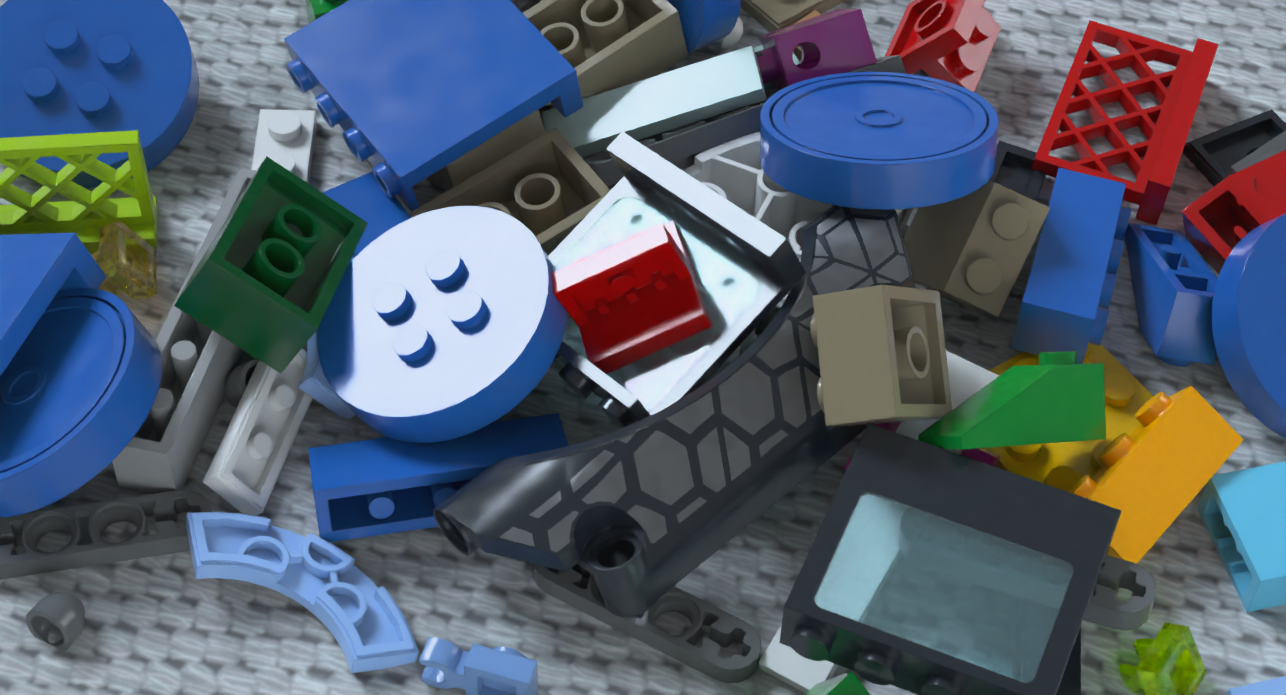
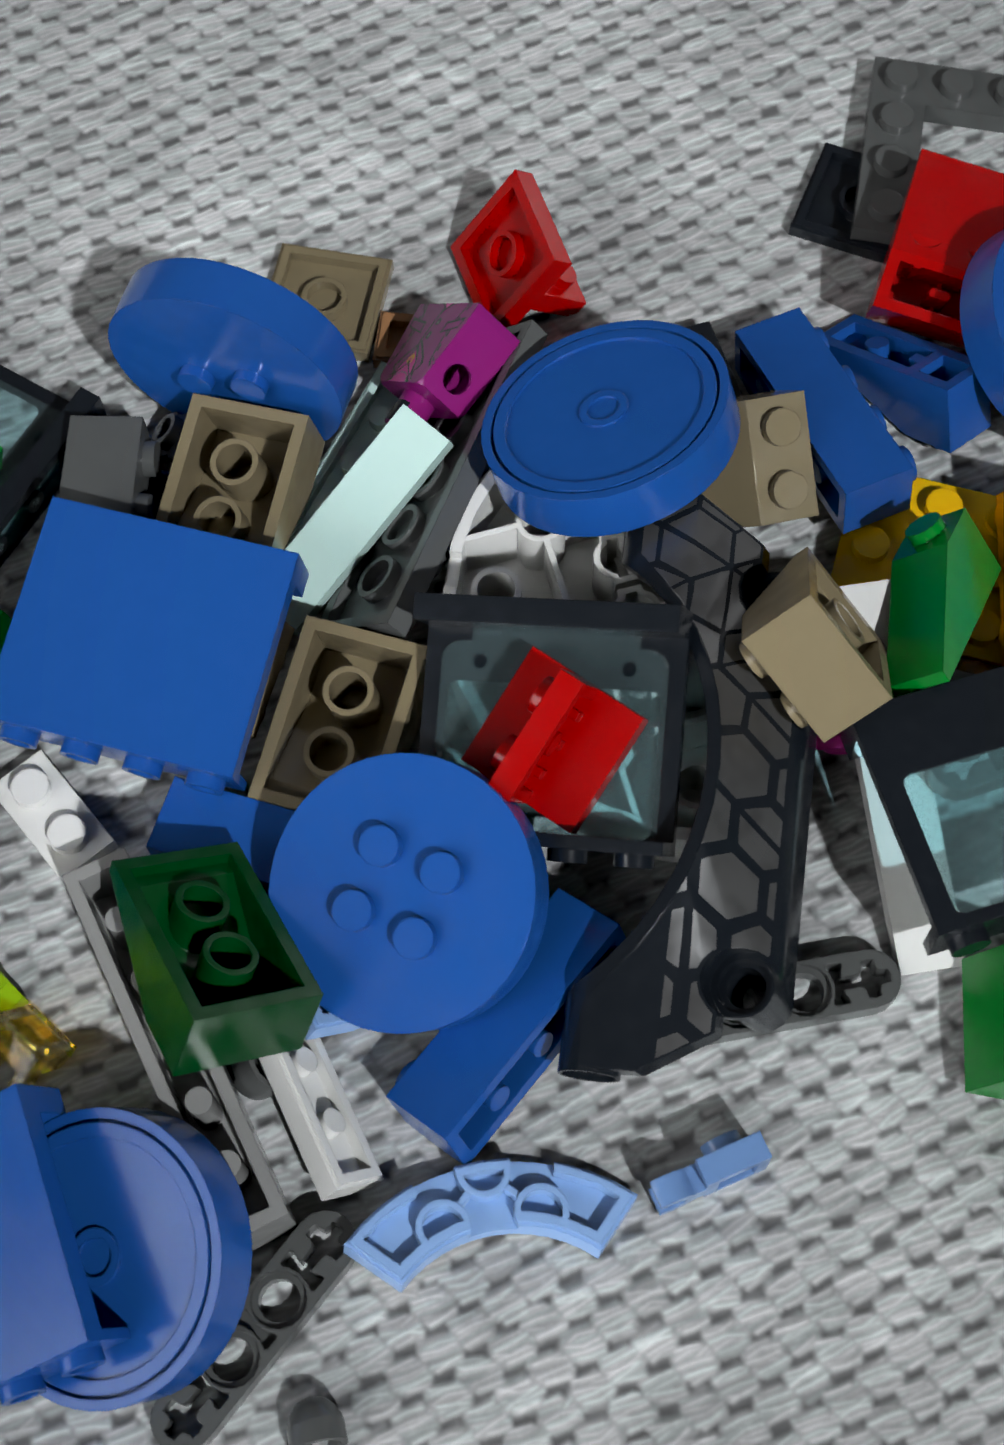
camera: 35 degrees left, 15 degrees up
red fence [1031,20,1219,226] -> none

